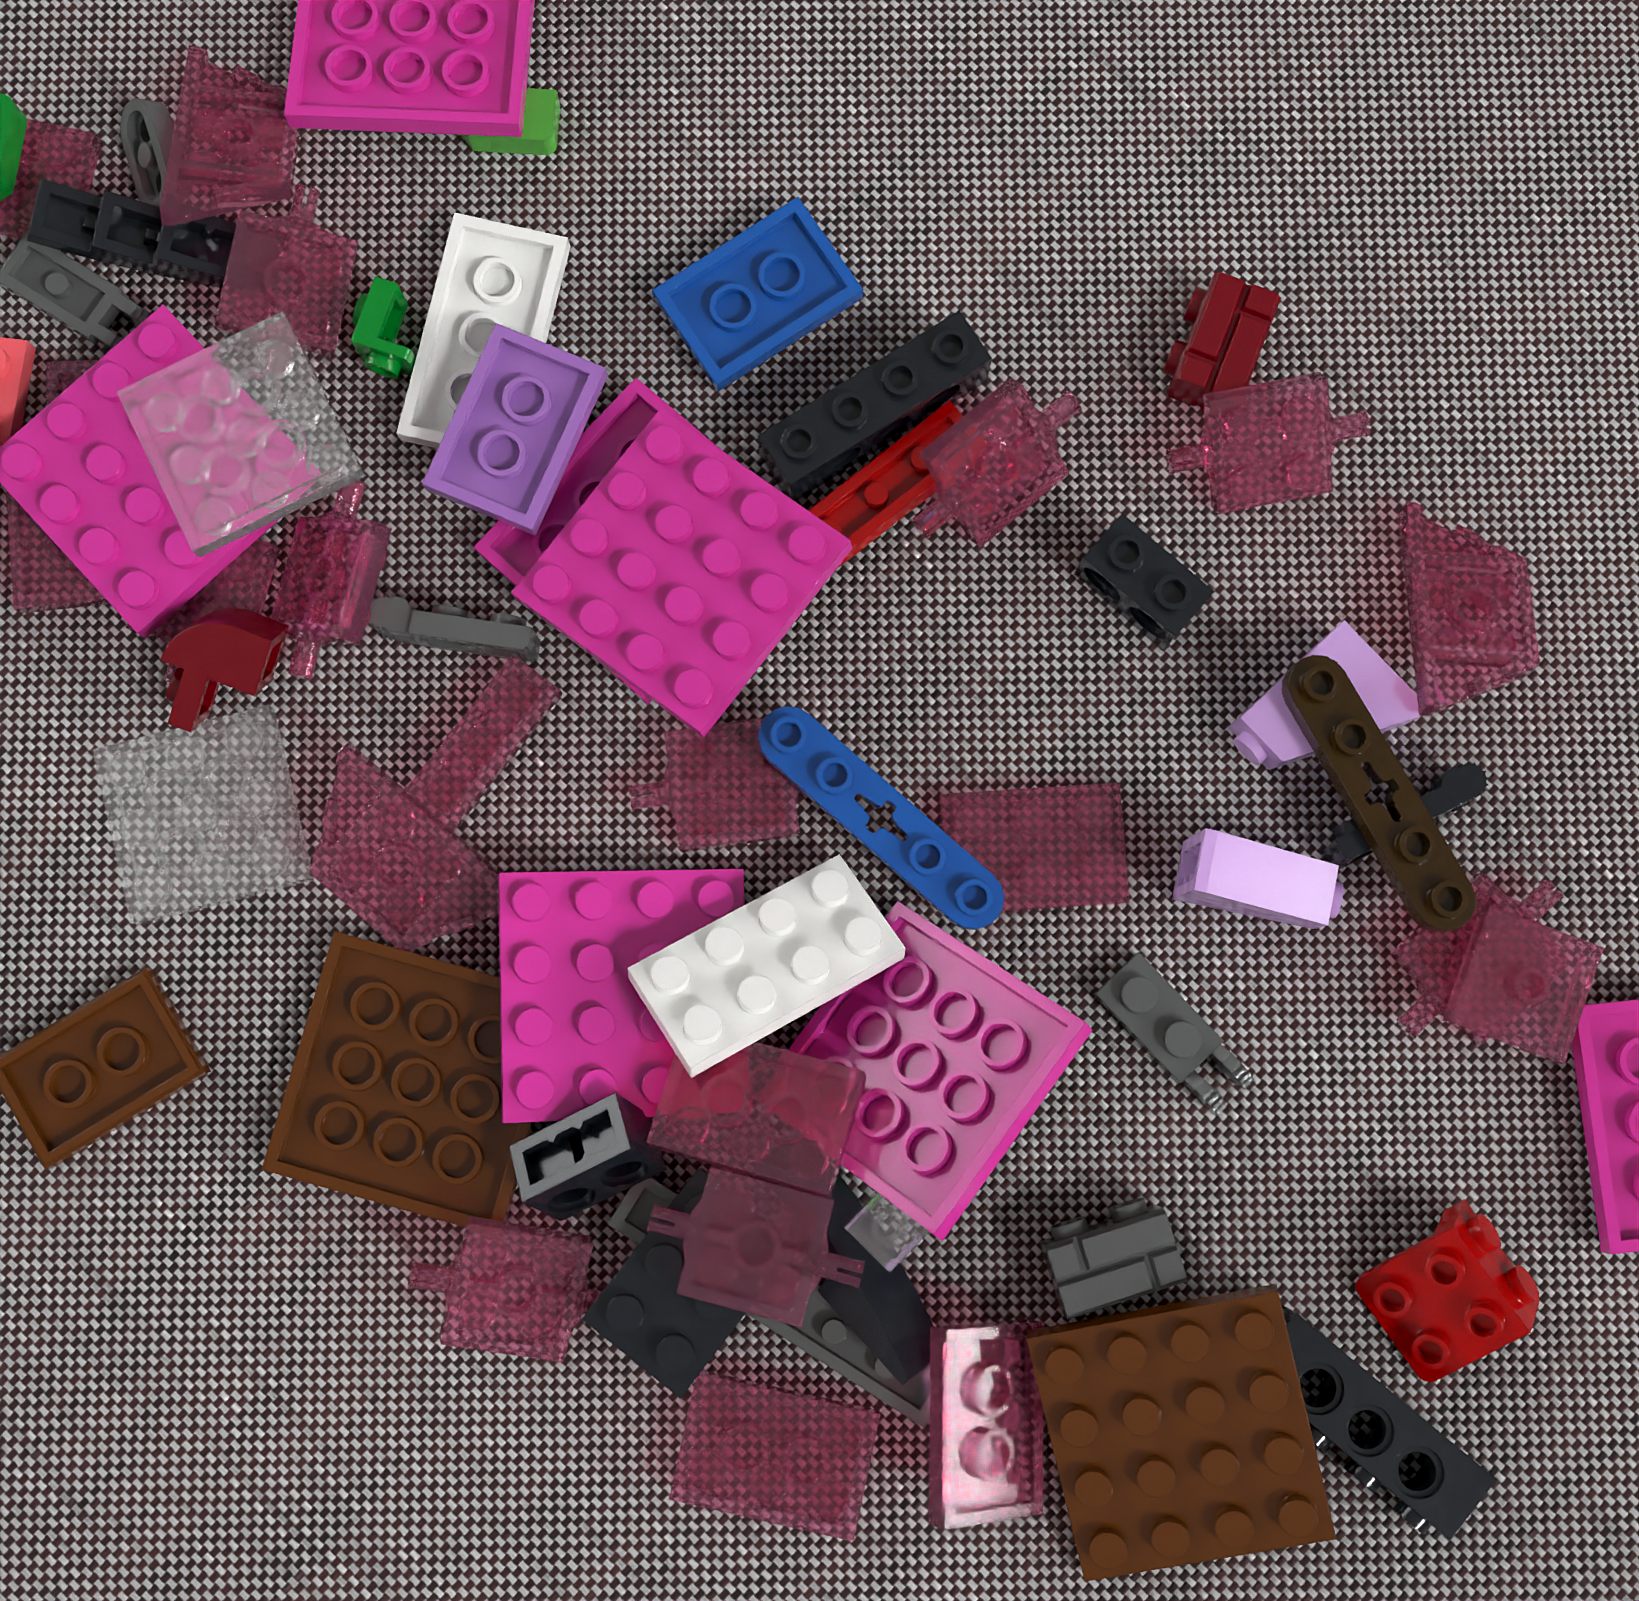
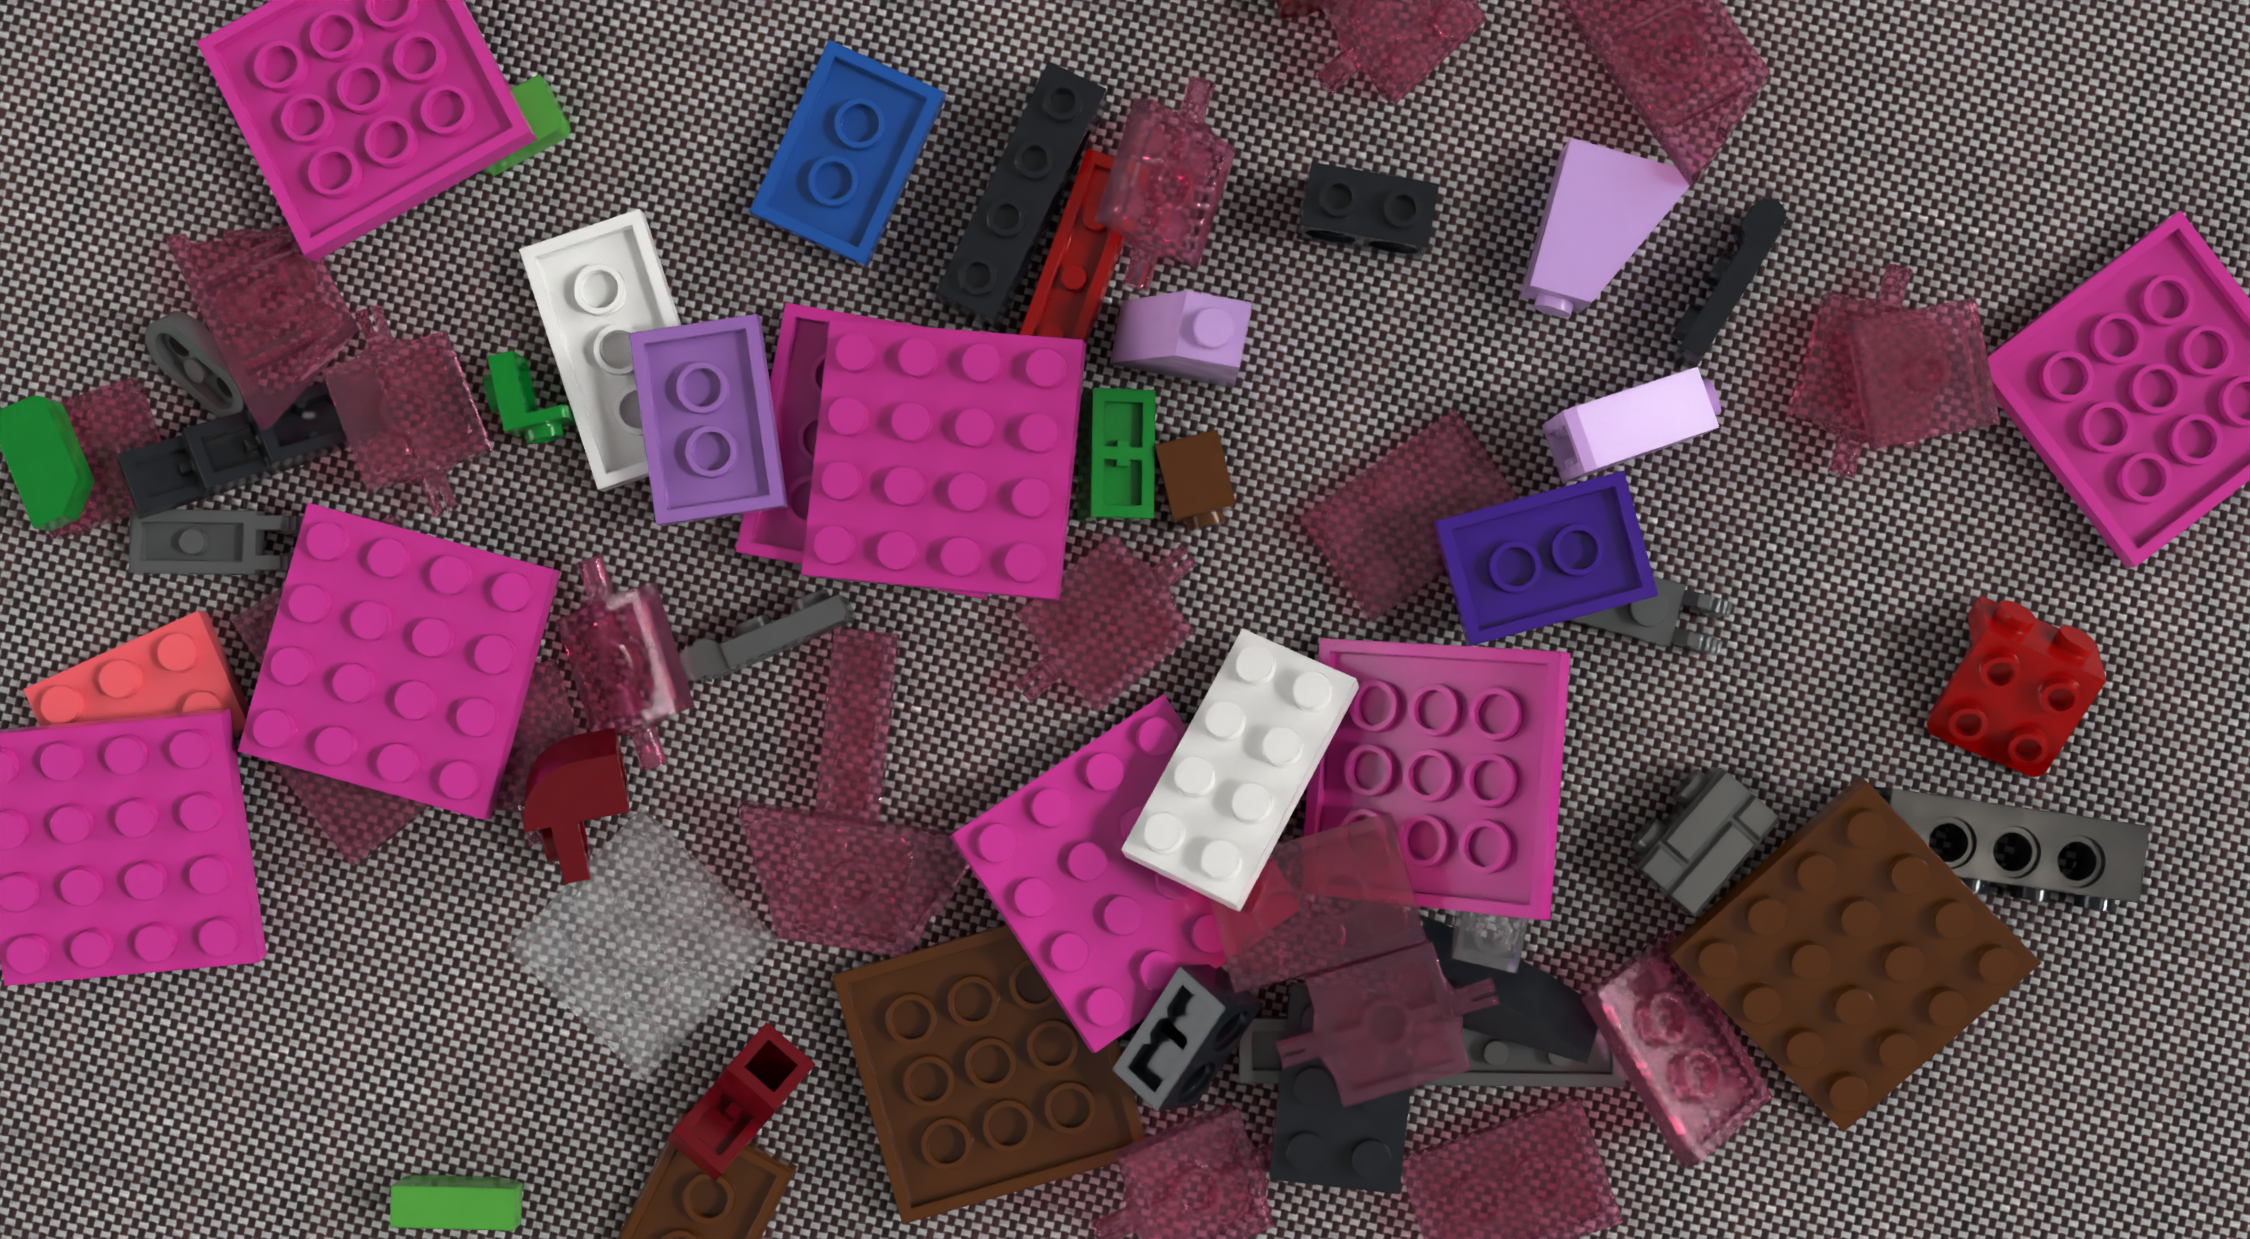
camera: 25 degrees left, 5 degrees up
clear plate [116,311,366,557] -> none
blue piece [758,706,1004,930] -> none
dark brown piece [1282,655,1476,932] -> none
none -> dark red brick [666,1022,815,1182]
none -> green hinge [1077,388,1156,522]
none -> lavender slope [1110,290,1252,388]
none -> reddish brown brick [1155,429,1236,532]
none -> dark purple plate [1433,471,1659,646]

